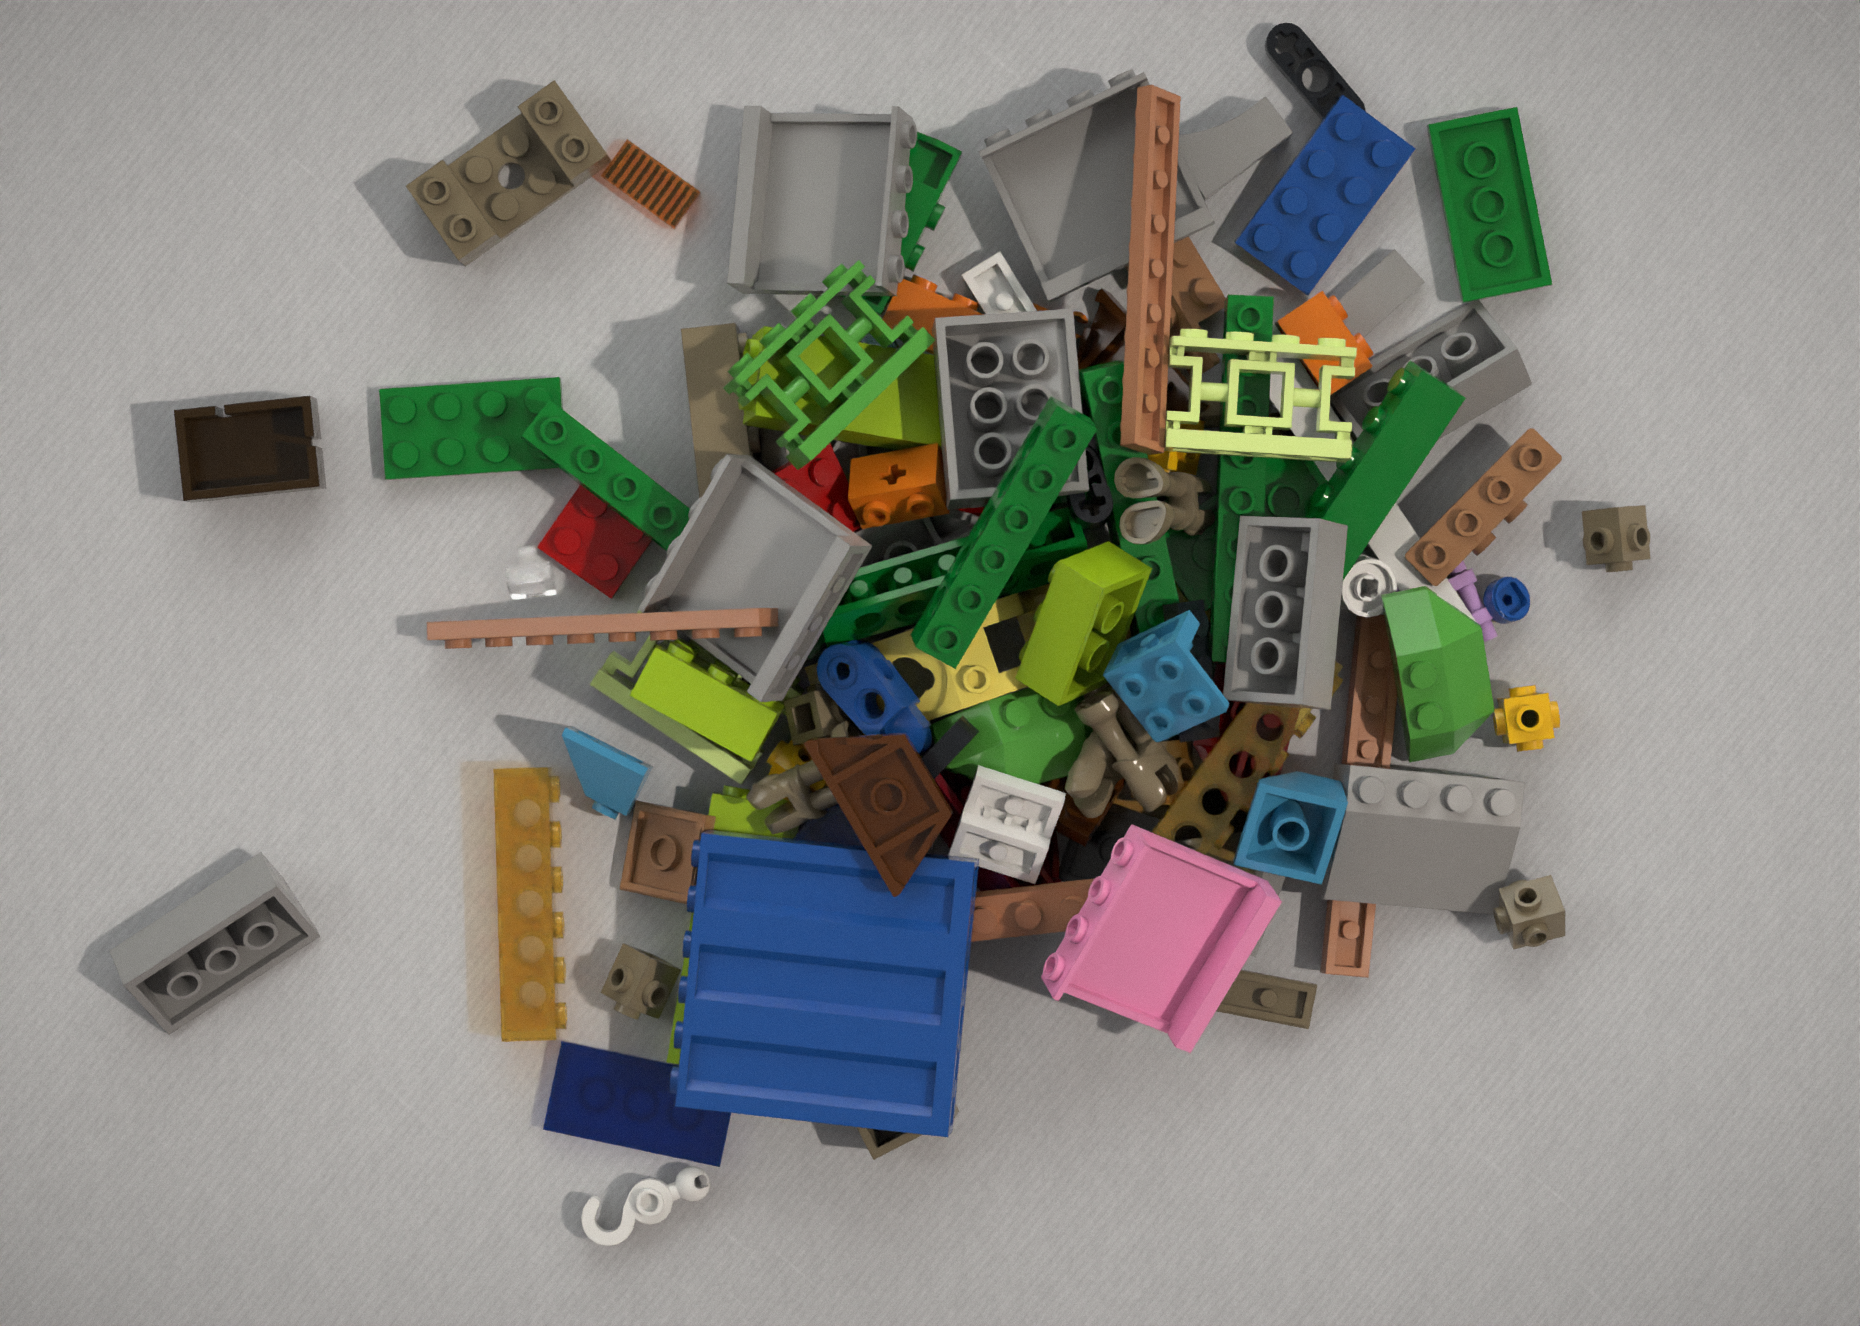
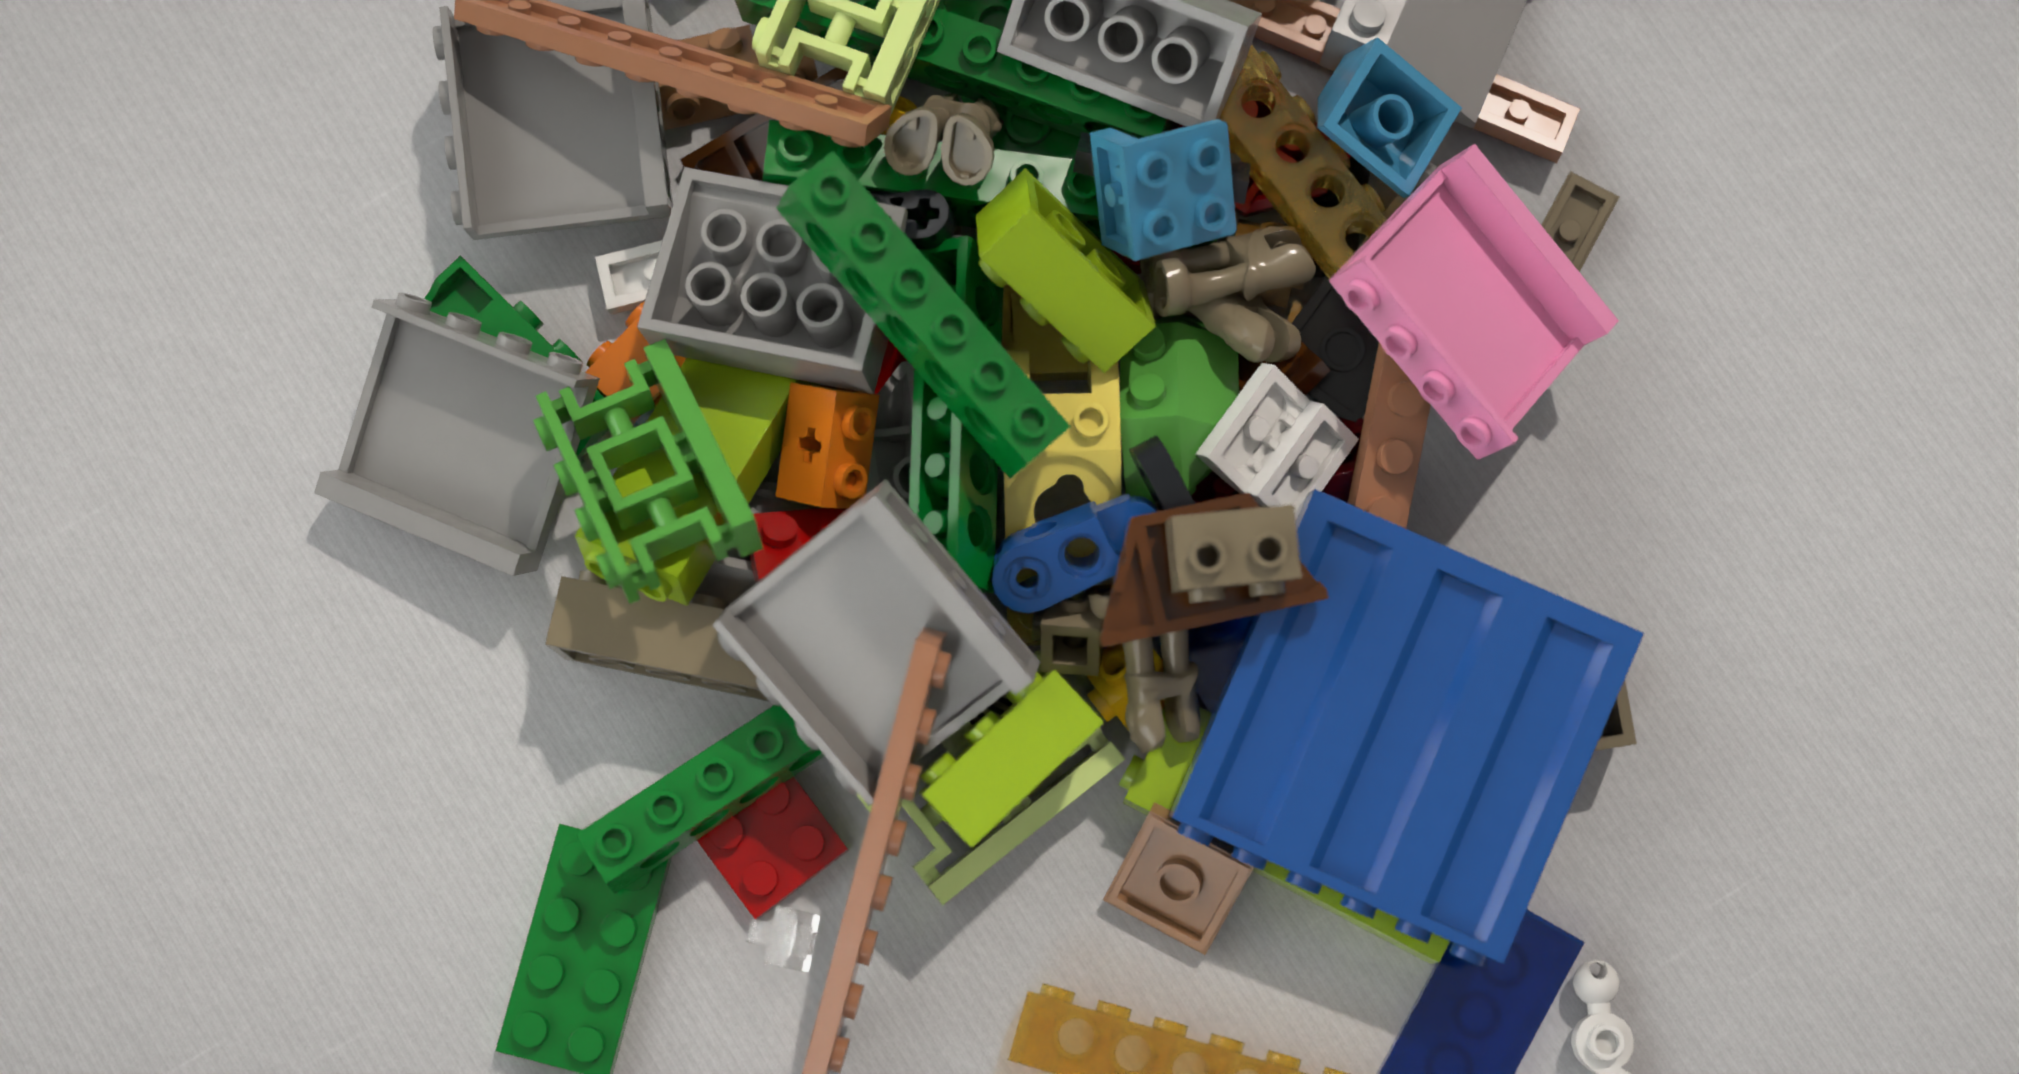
camera: 75 degrees left, 10 degrees down
dark tan plate [406,80,612,267] -> none
dark azure slope [562,726,653,820] -> none
dark tan brick [600,943,681,1020] -> none
clear orange tile [601,139,701,230] -> none
none -> dark tan brick [1165,504,1302,603]

